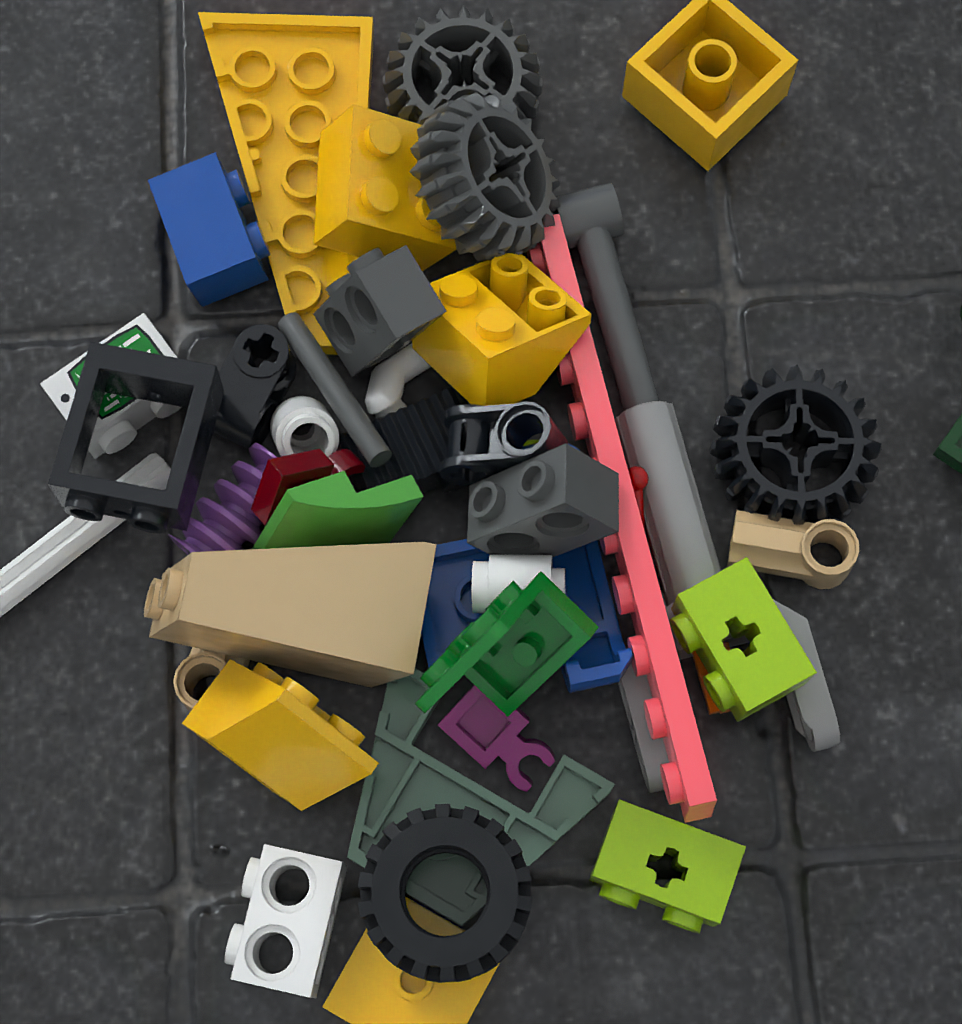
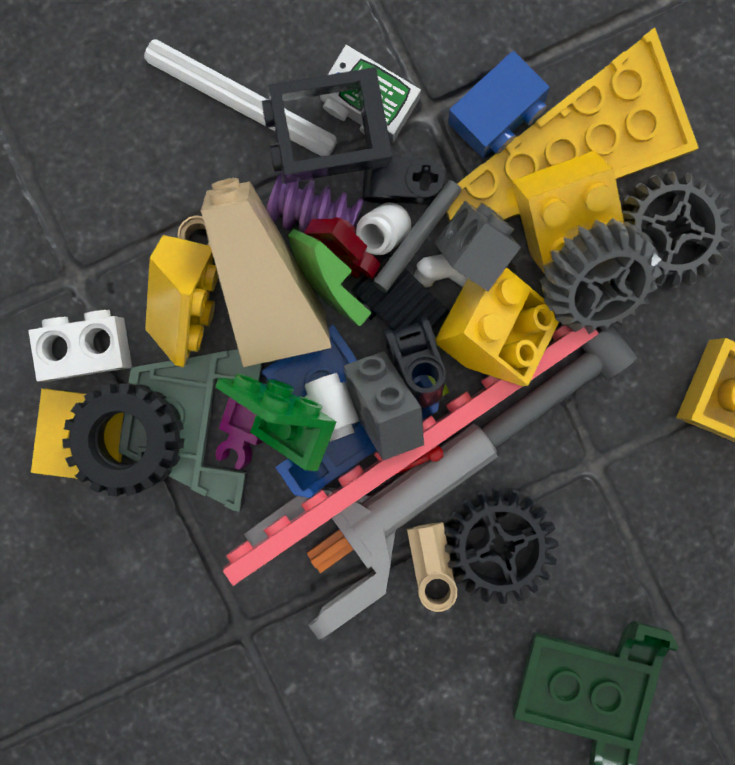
camera: 65 degrees right, 15 degrees up
lime brick [589,799,746,934] -> none
lime brick [669,557,817,722] -> none

